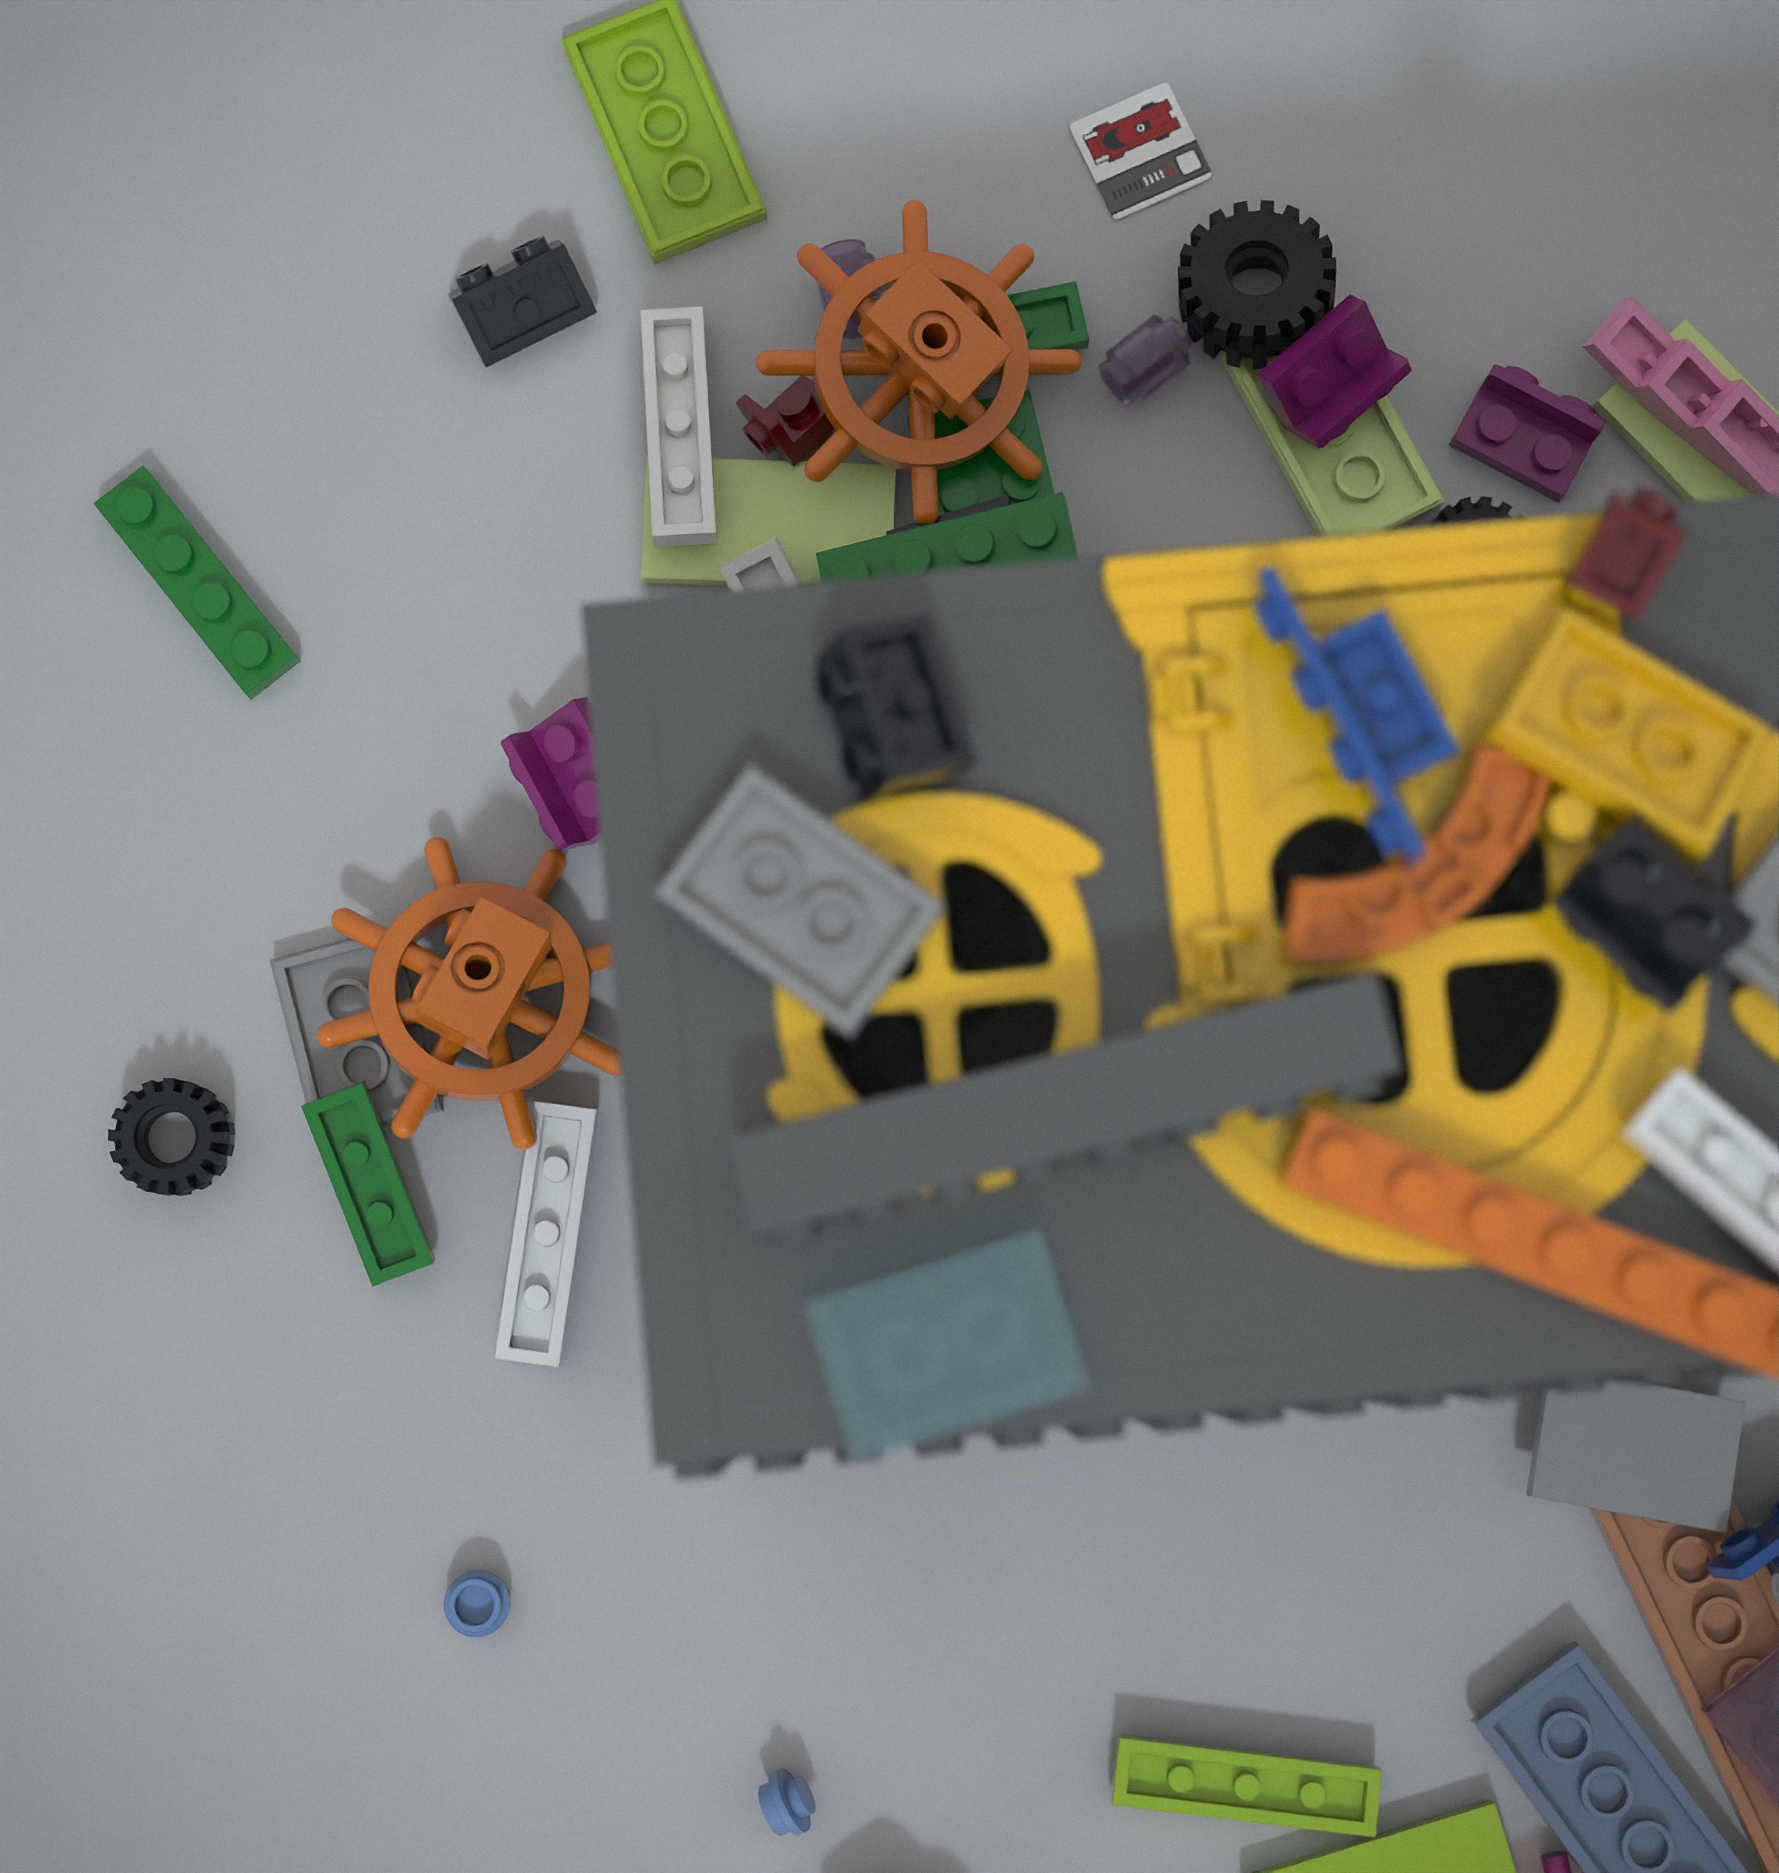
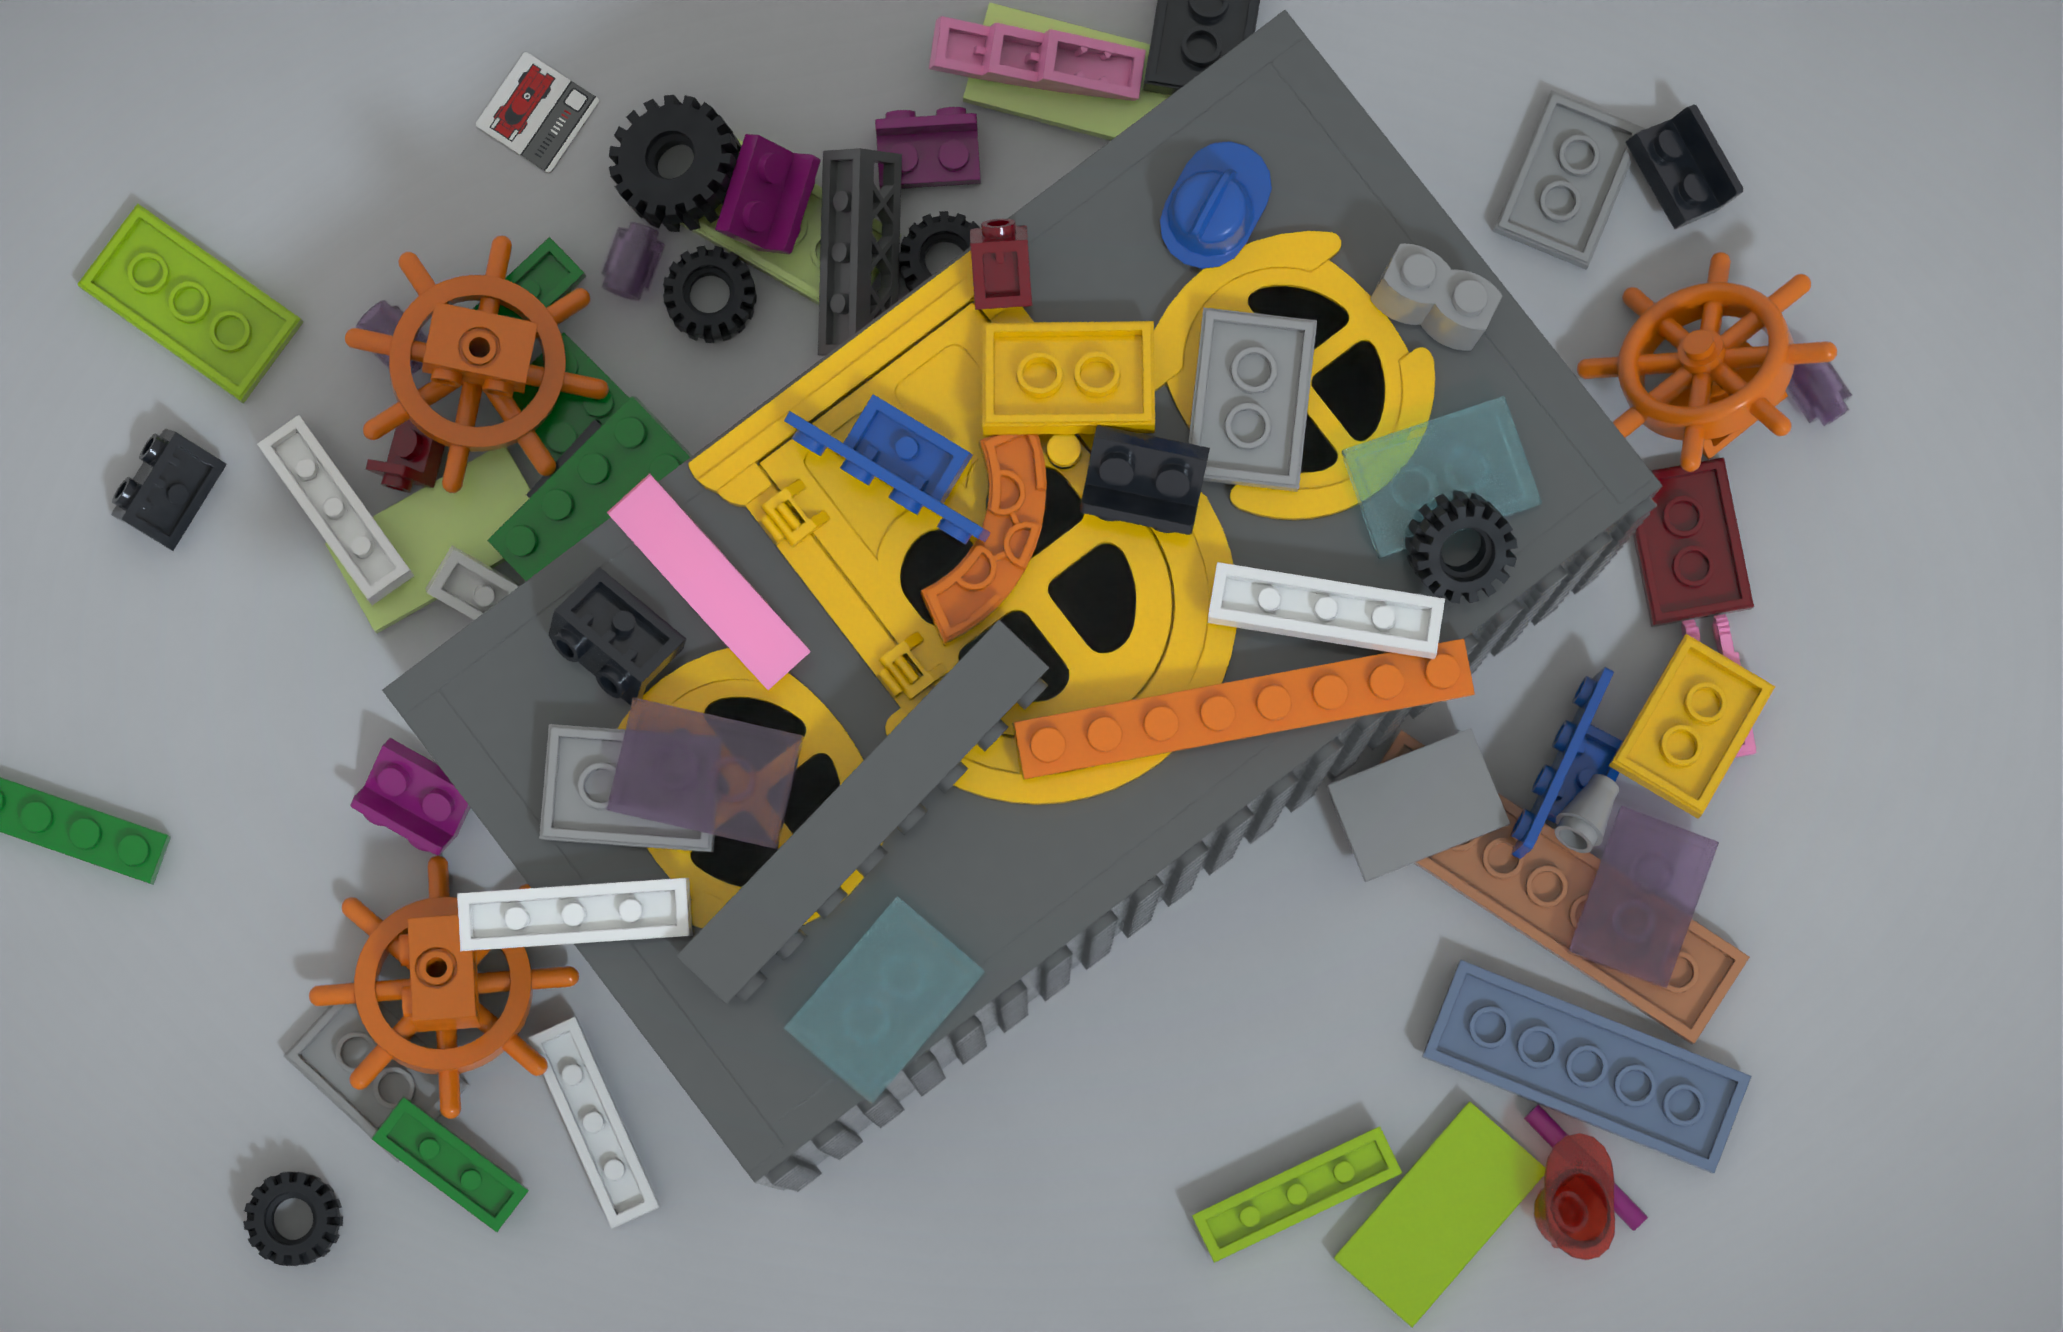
camera: 30 degrees left, 0 degrees up
none -> white plate [457,878,693,951]
none -> bright pink slope [607,474,811,690]
none -> tile [607,697,804,850]
none -> black tyre [663,245,757,343]
none -> dark grey fence [818,148,902,356]

